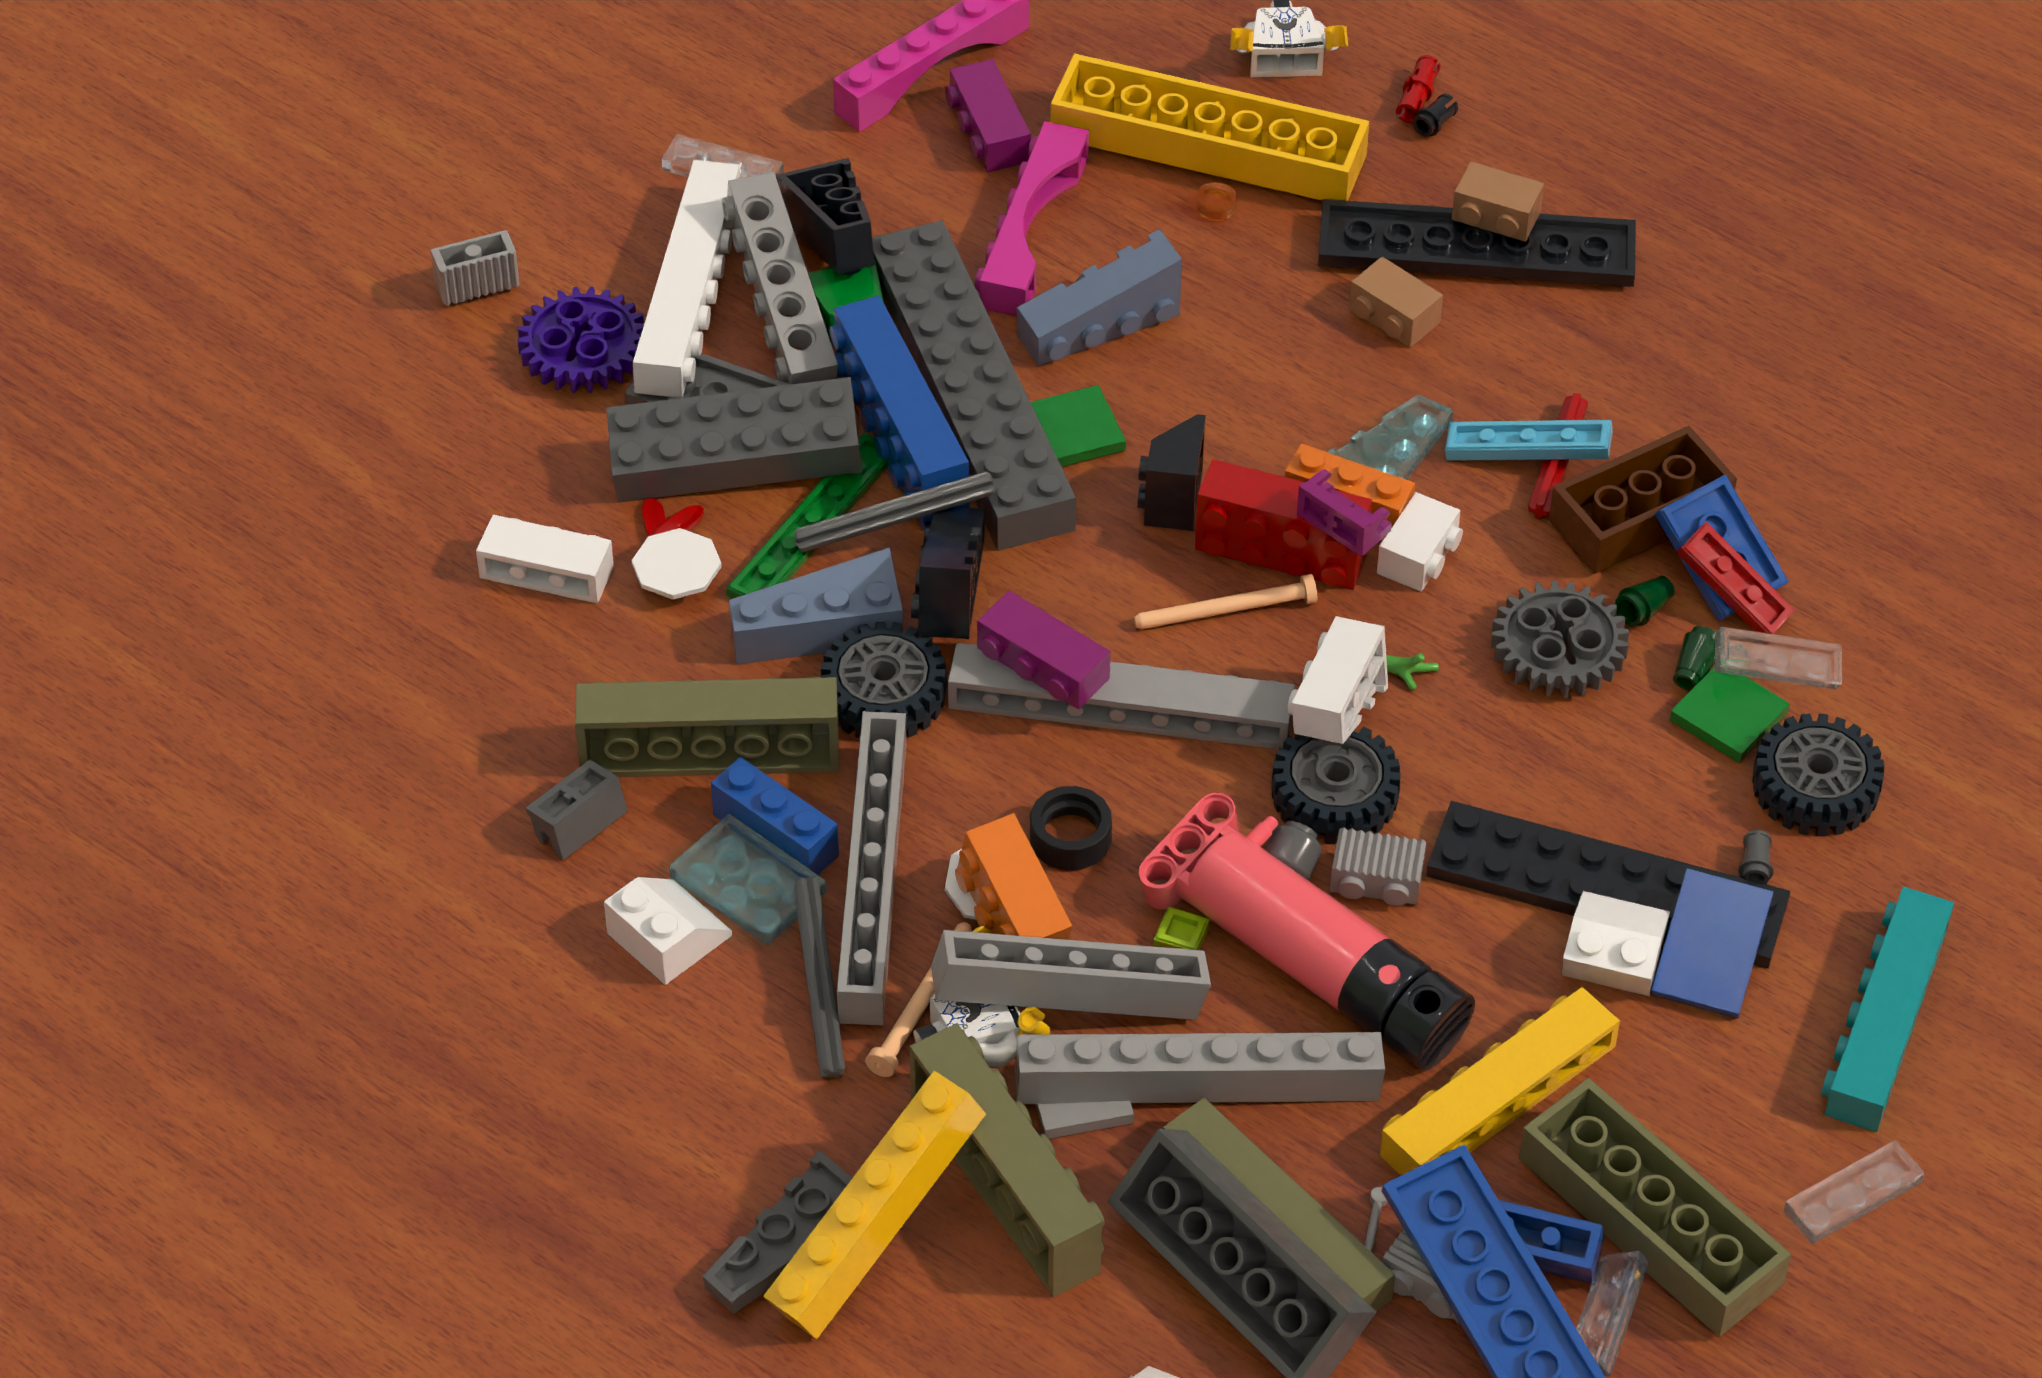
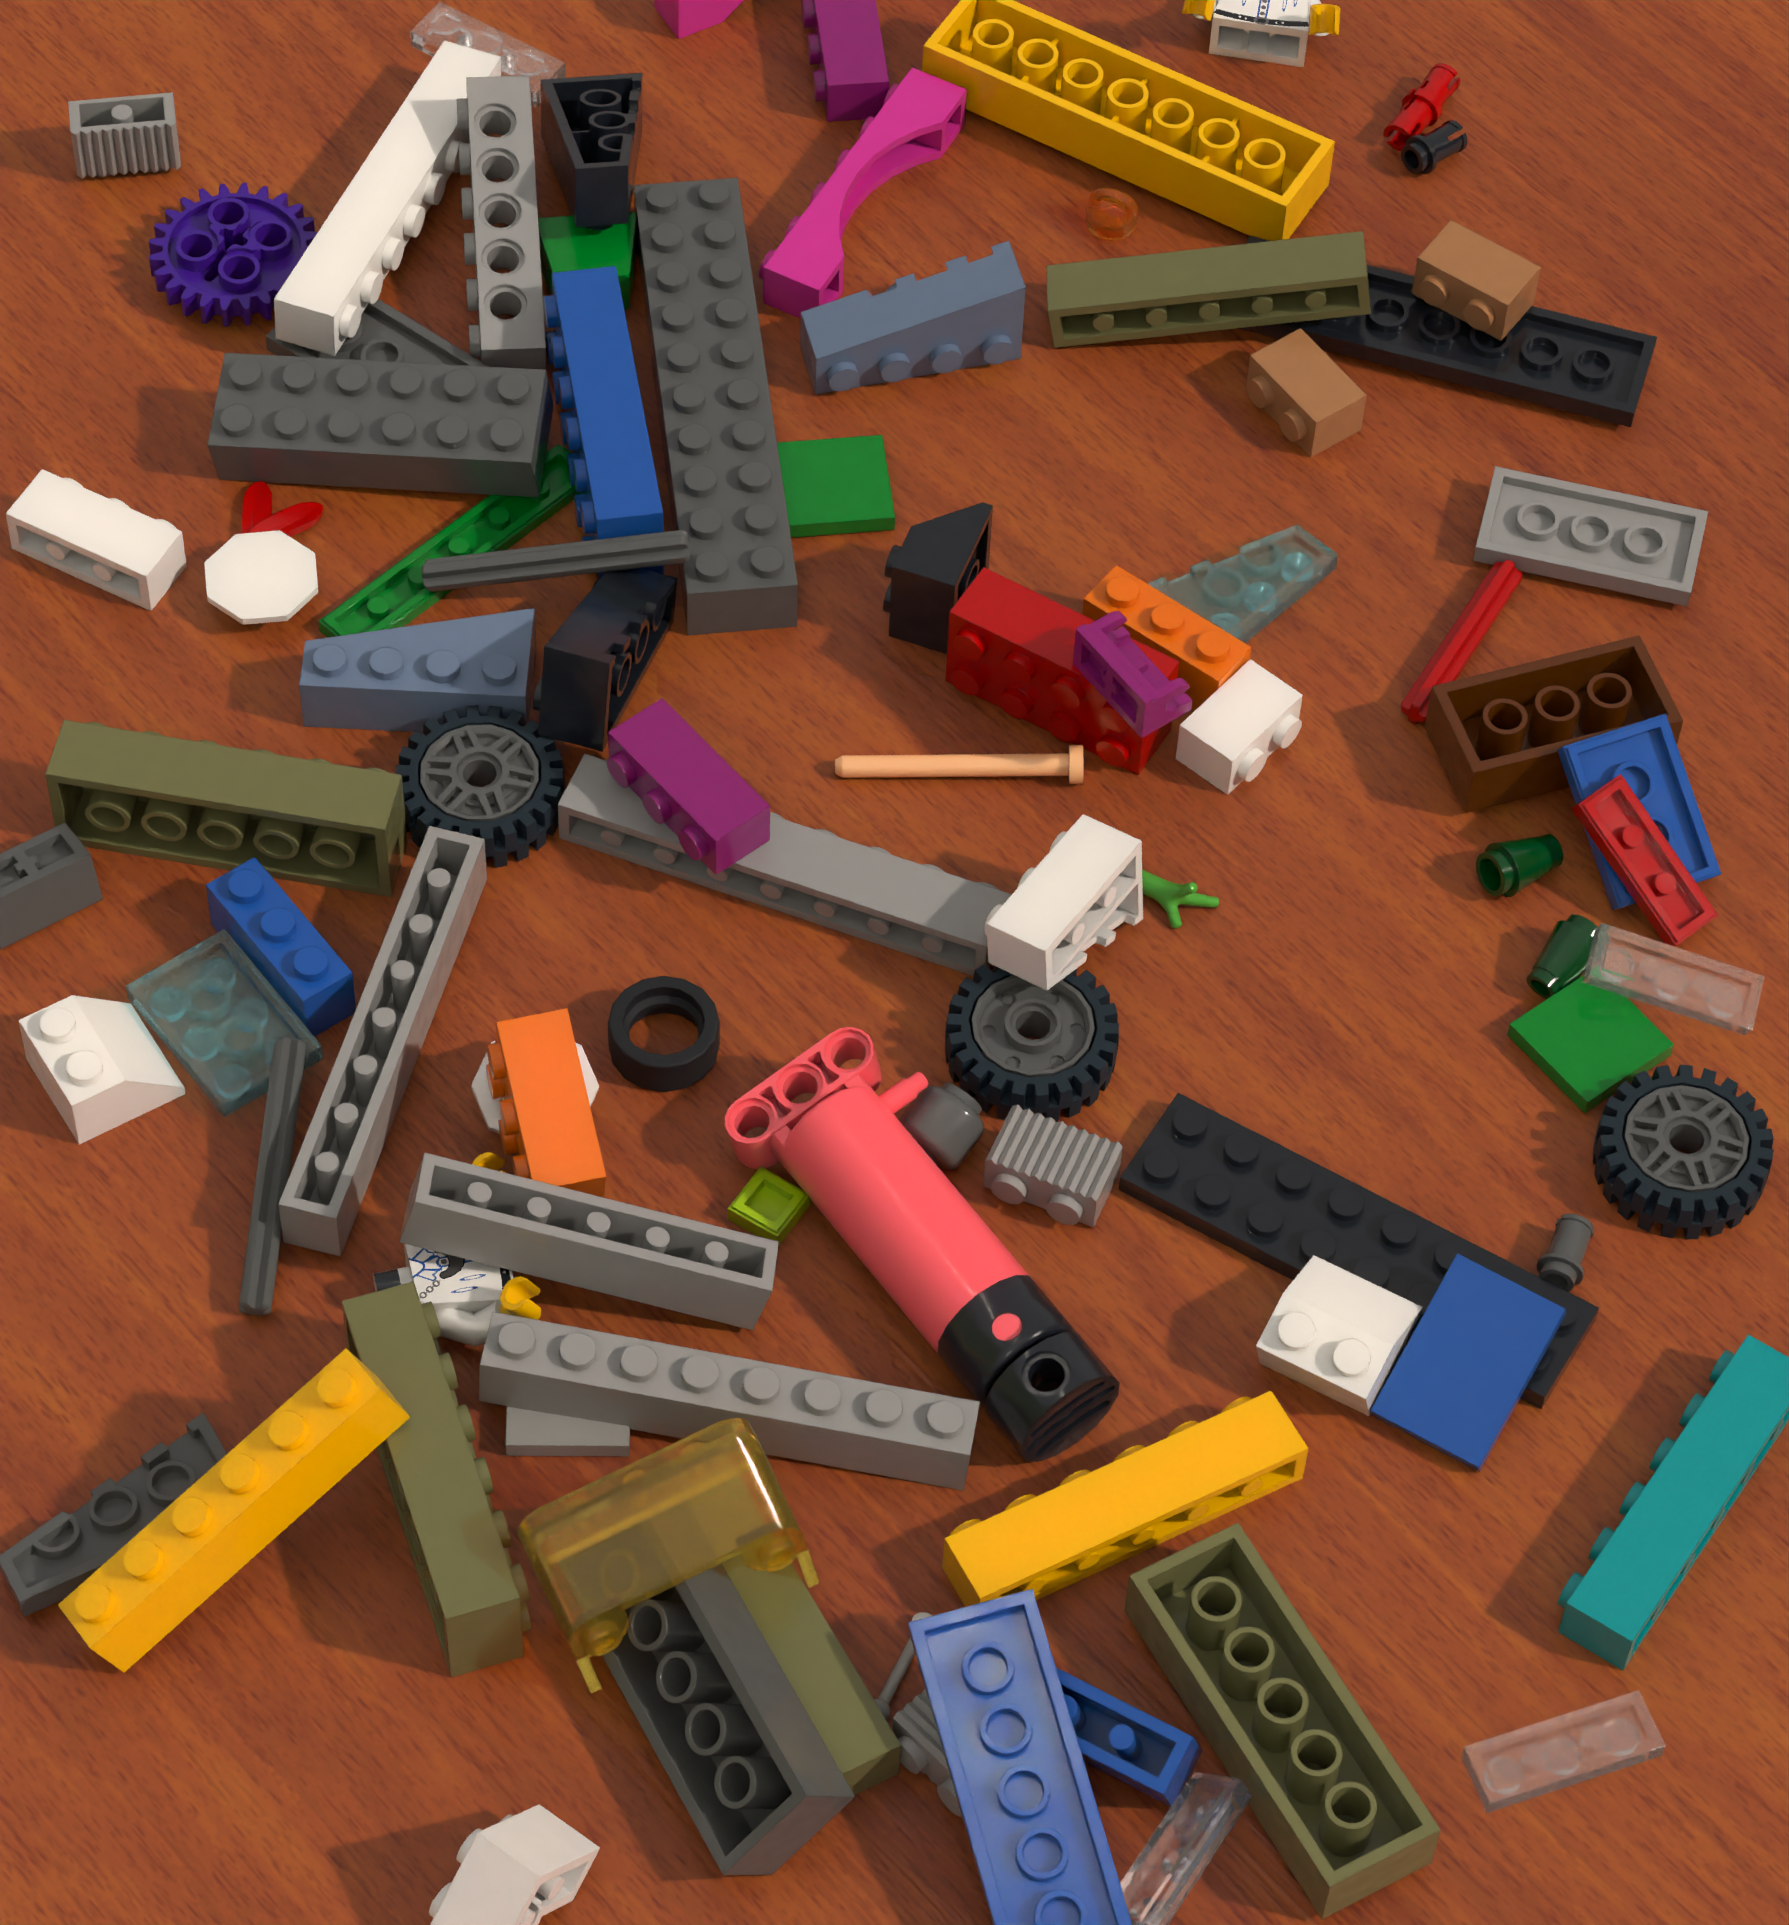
camera: 10 degrees right, 5 degrees up
light nougat bar [865,922,972,1077] -> none
medium azure tile [1445,420,1613,461] -> none
dark grey gear [1491,580,1629,698] -> none
none -> clear yellow windscreen [518,1418,820,1693]
none -> olive brick [1046,231,1371,348]
none -> light grey plate [1473,466,1708,607]

